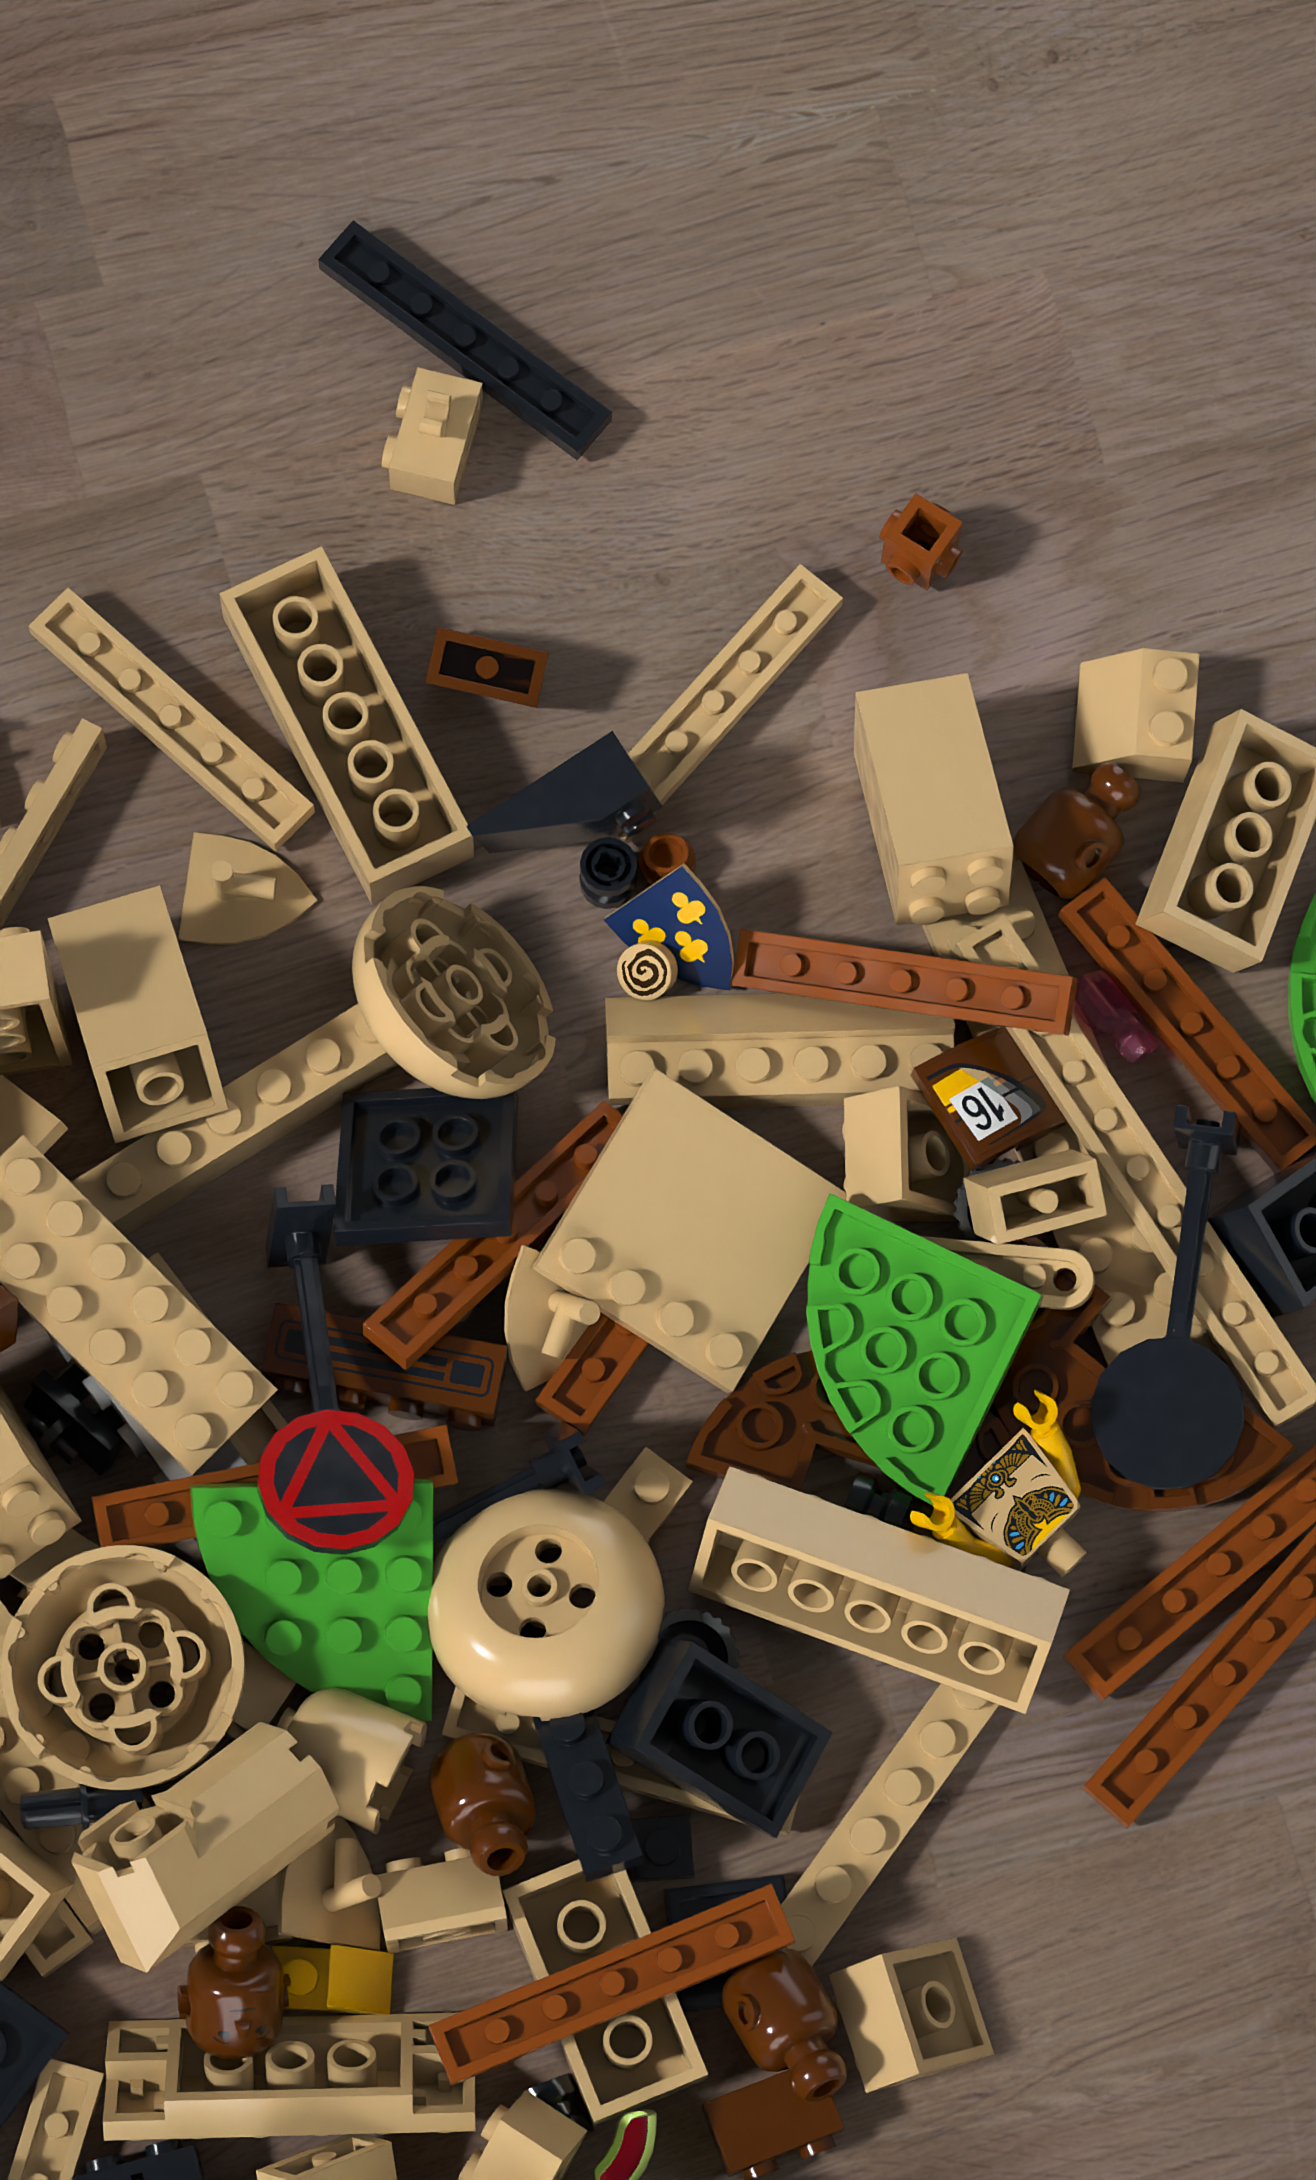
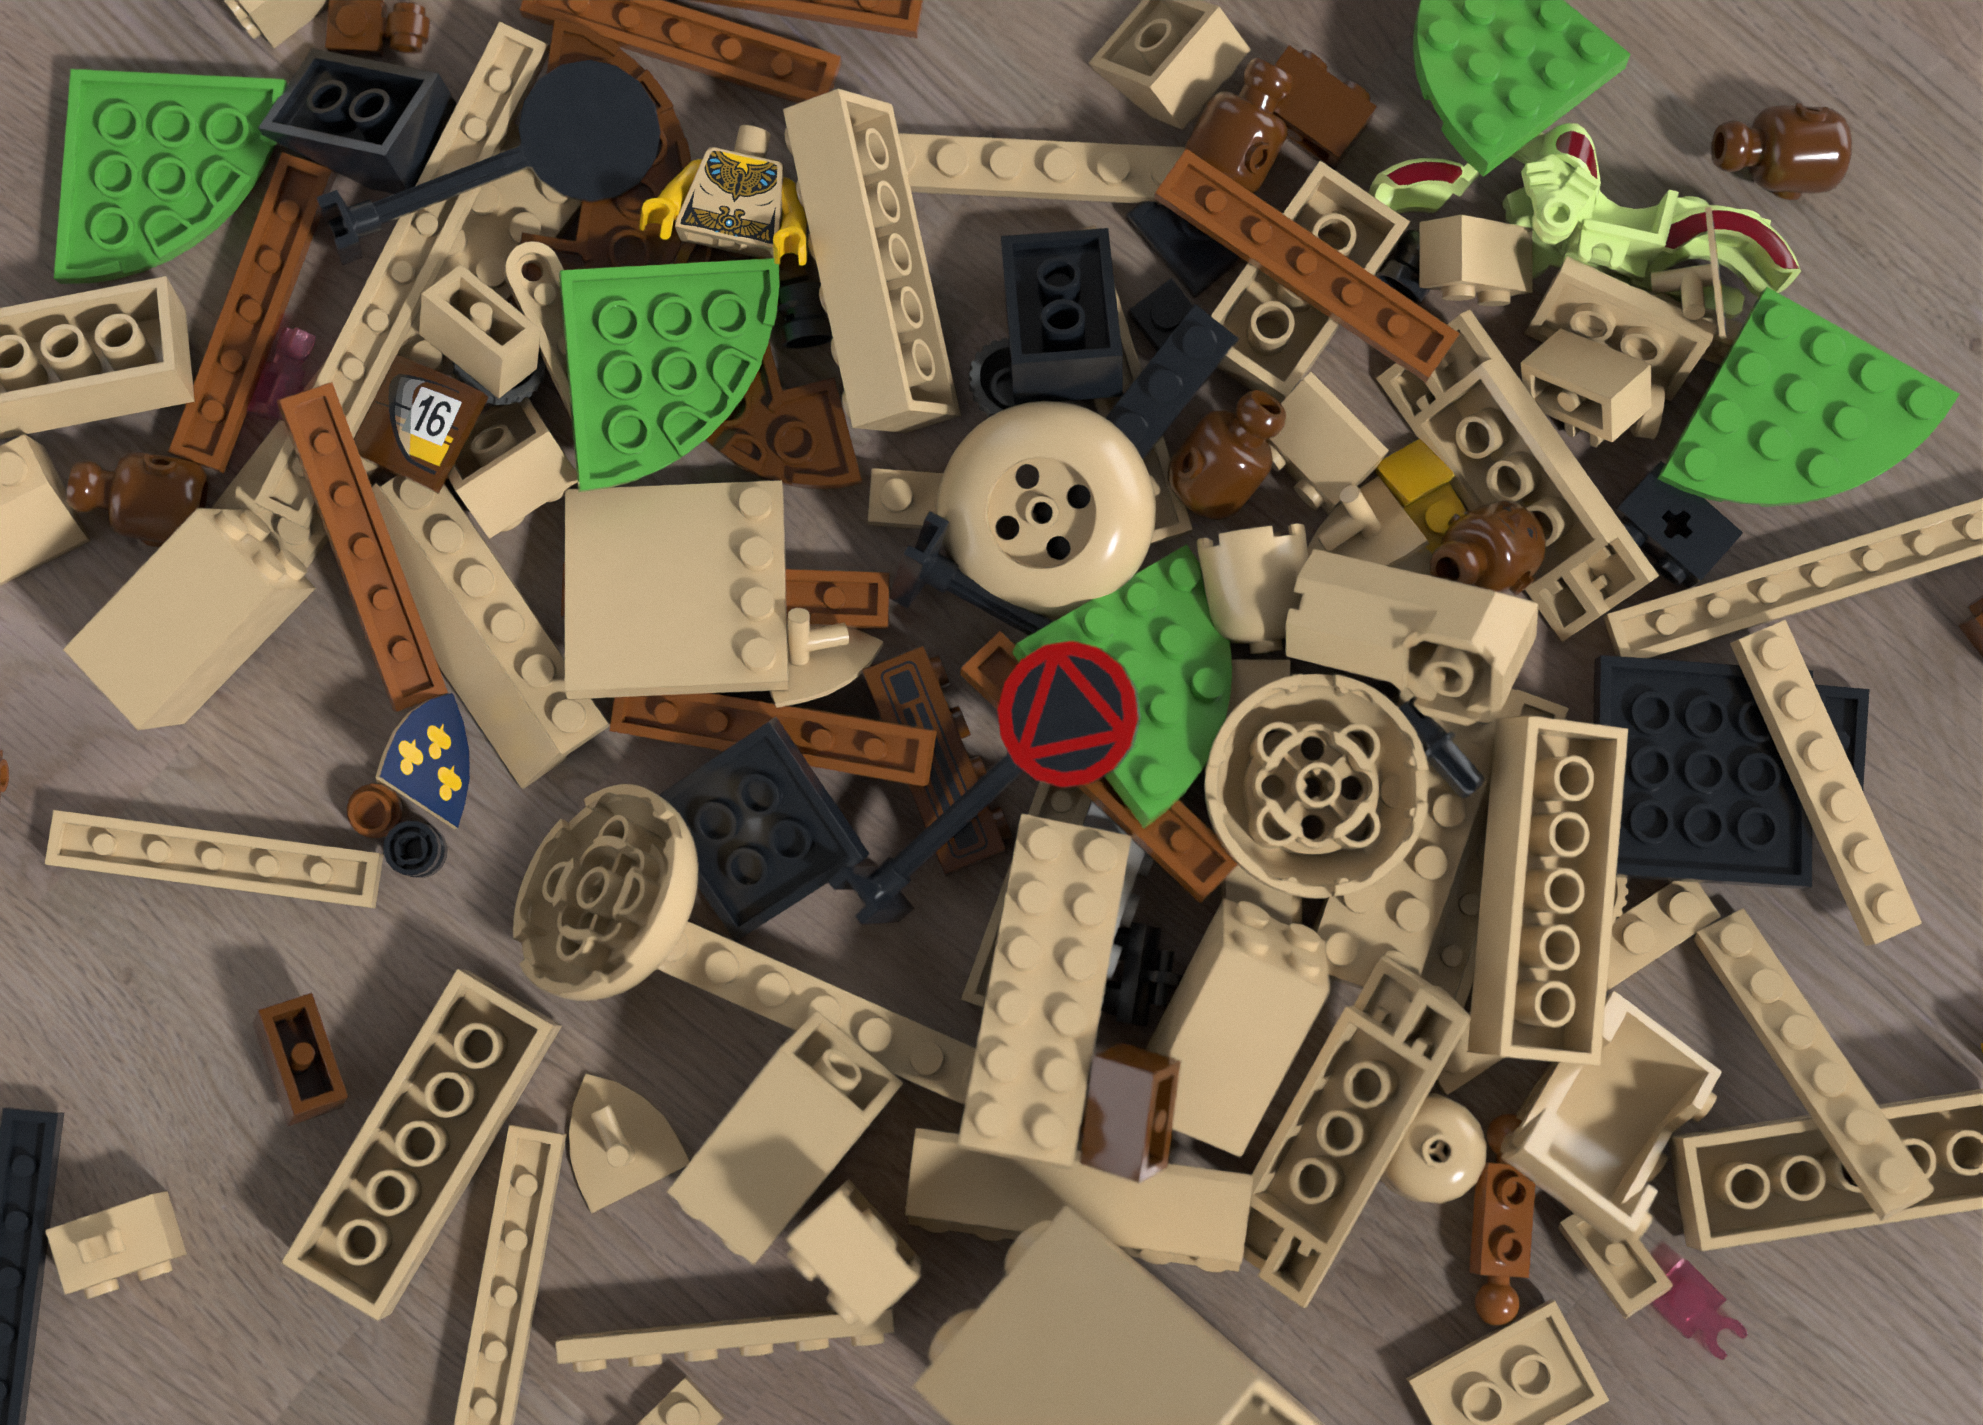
camera: 120 degrees left, 10 degrees up
black slope [466,731,663,853] -> none
tile [617,940,678,1000] -> none

